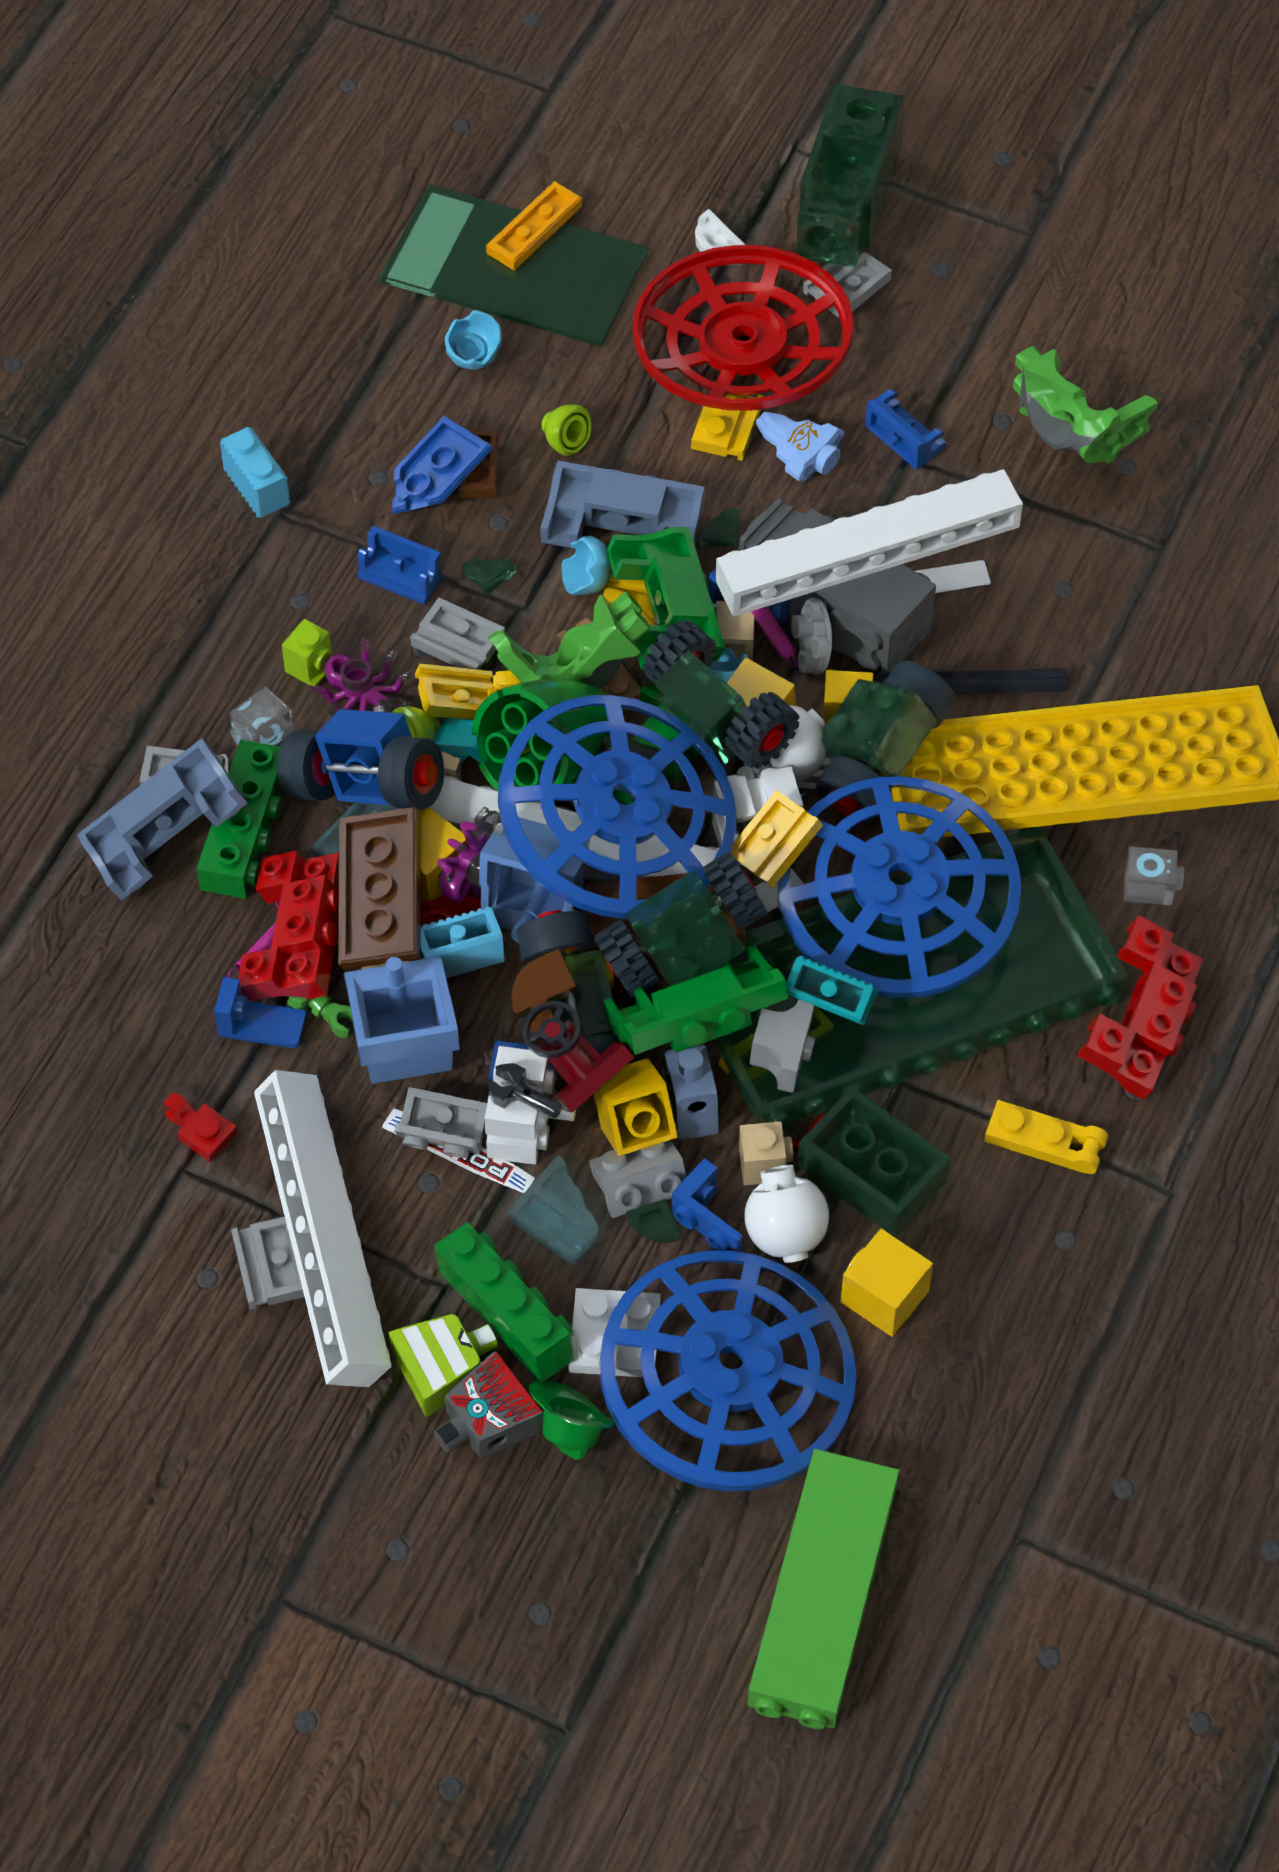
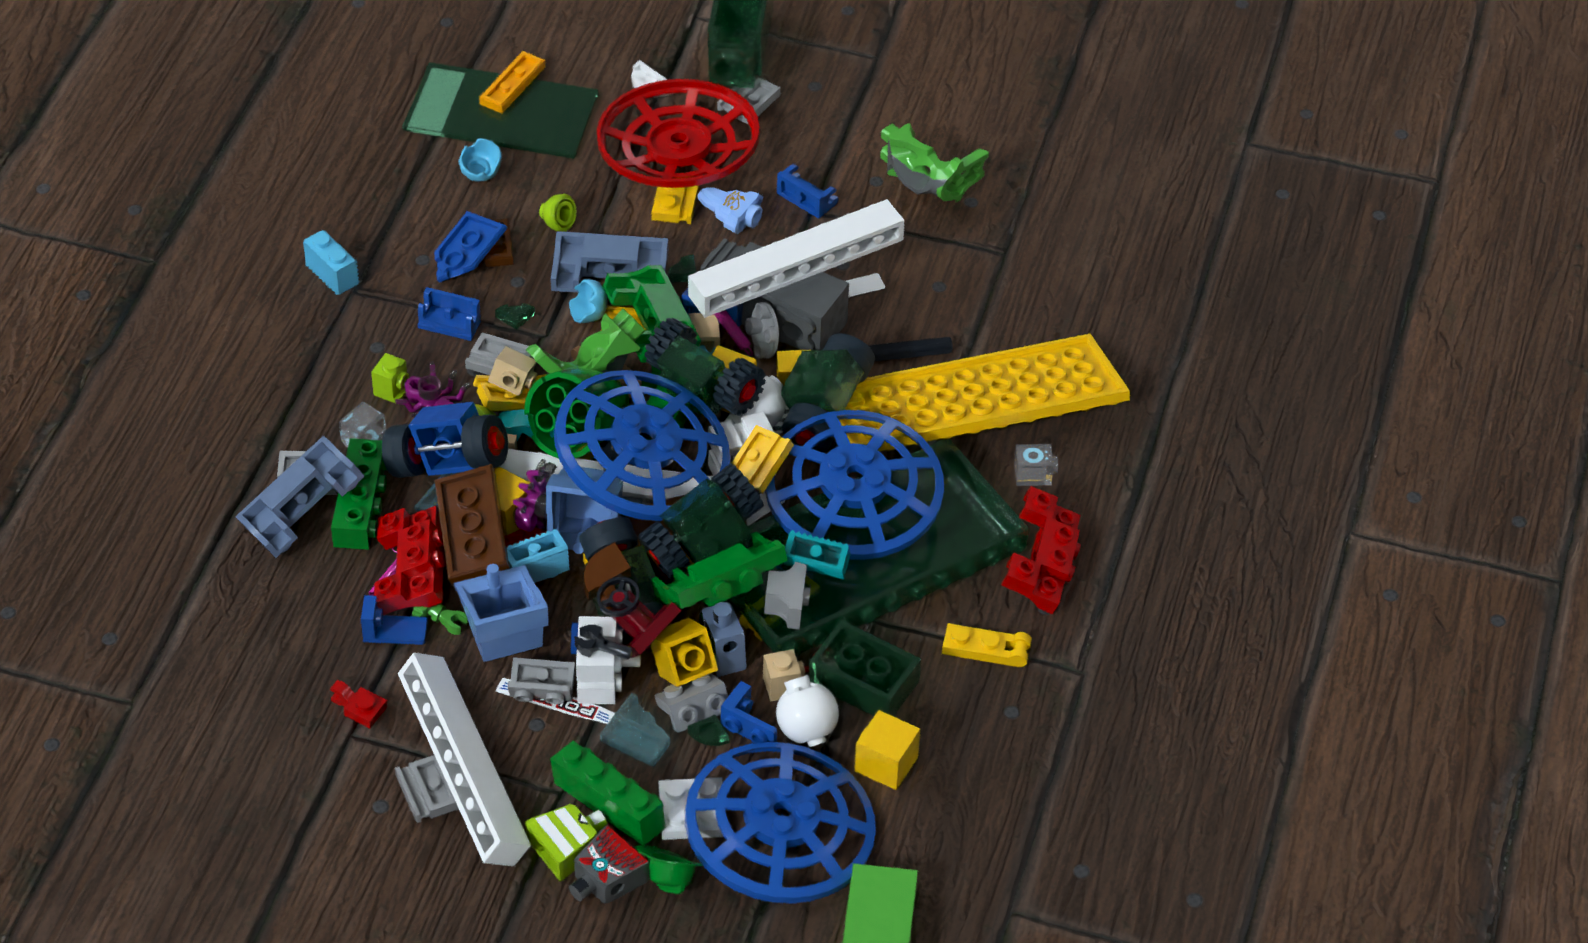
camera: 10 degrees left, 10 degrees down
none -> tan brick [488,346,537,396]

